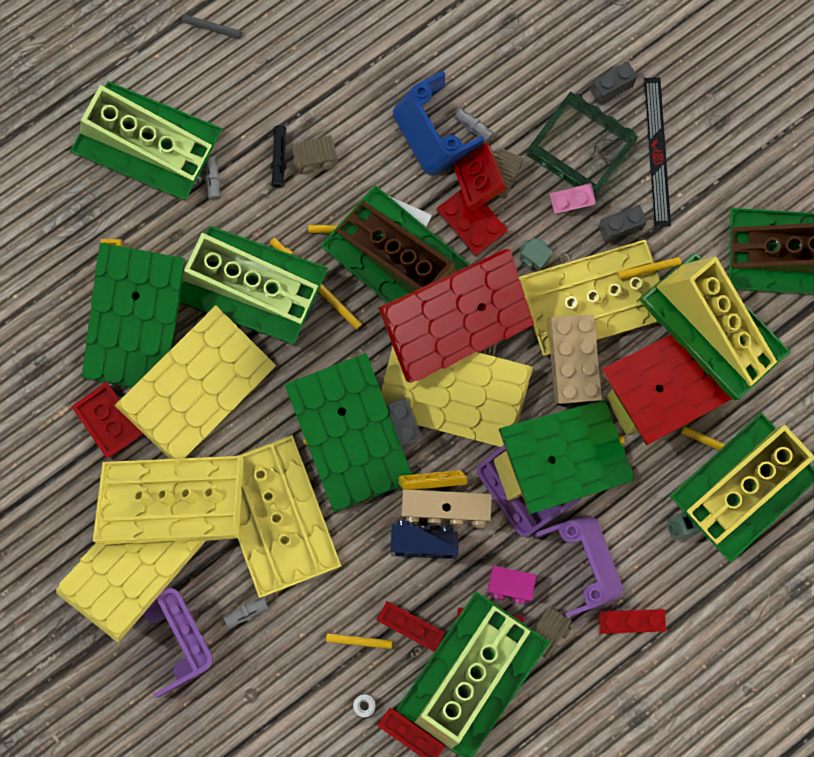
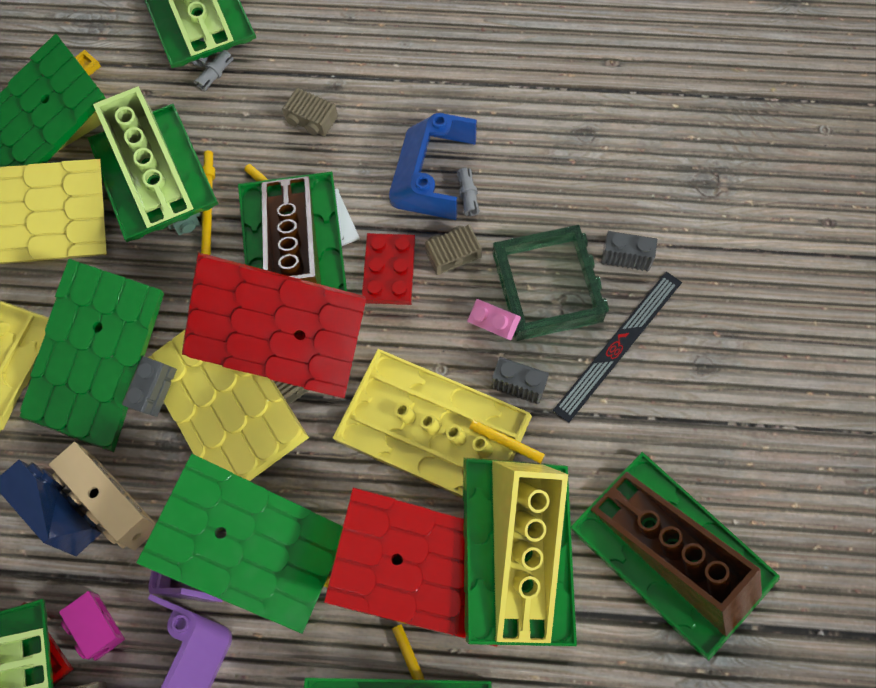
camera: 45 degrees right, 10 degrees down
black pin [270,125,287,188] -> none
yellow tile [399,470,467,490] -> none
red plate [453,142,507,211] -> none
sand green brick [519,237,554,271] -> none
tan brick [547,314,602,404] -> none

